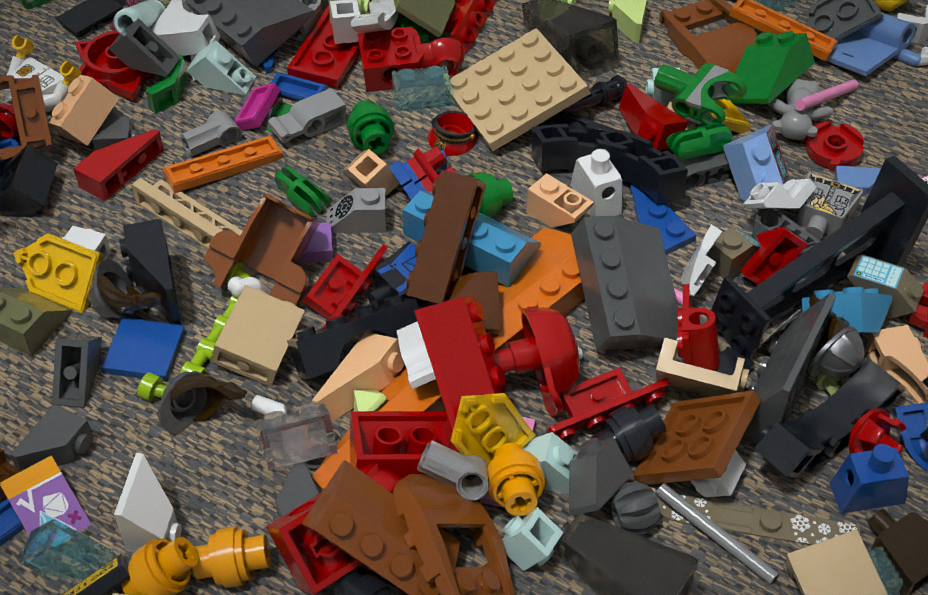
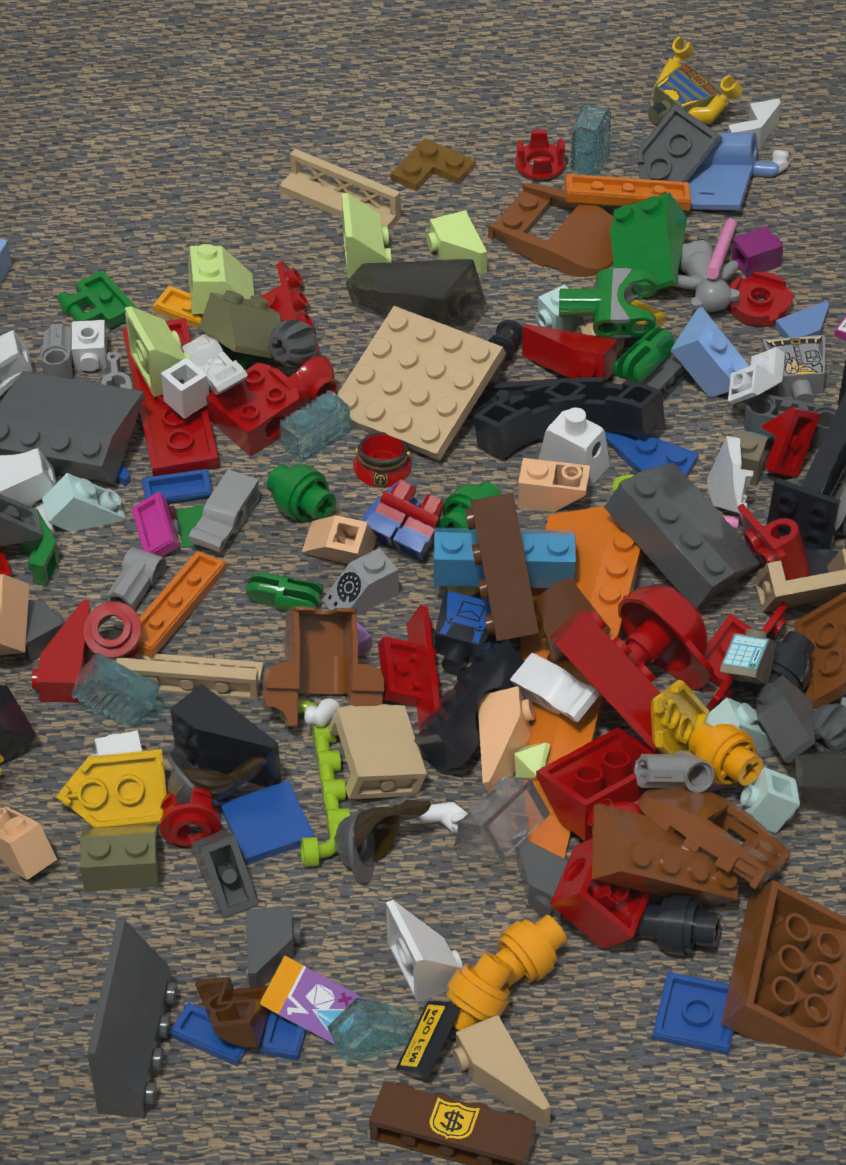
camera: 30 degrees left, 0 degrees up
none -> clear light blue brick [71,652,160,727]
none -> red piece [83,602,143,660]
none -> red piece [159,787,221,847]
none -> dark grey piece [268,319,318,368]
none -> slope [720,629,776,685]
none -> magenta brick [731,226,783,278]

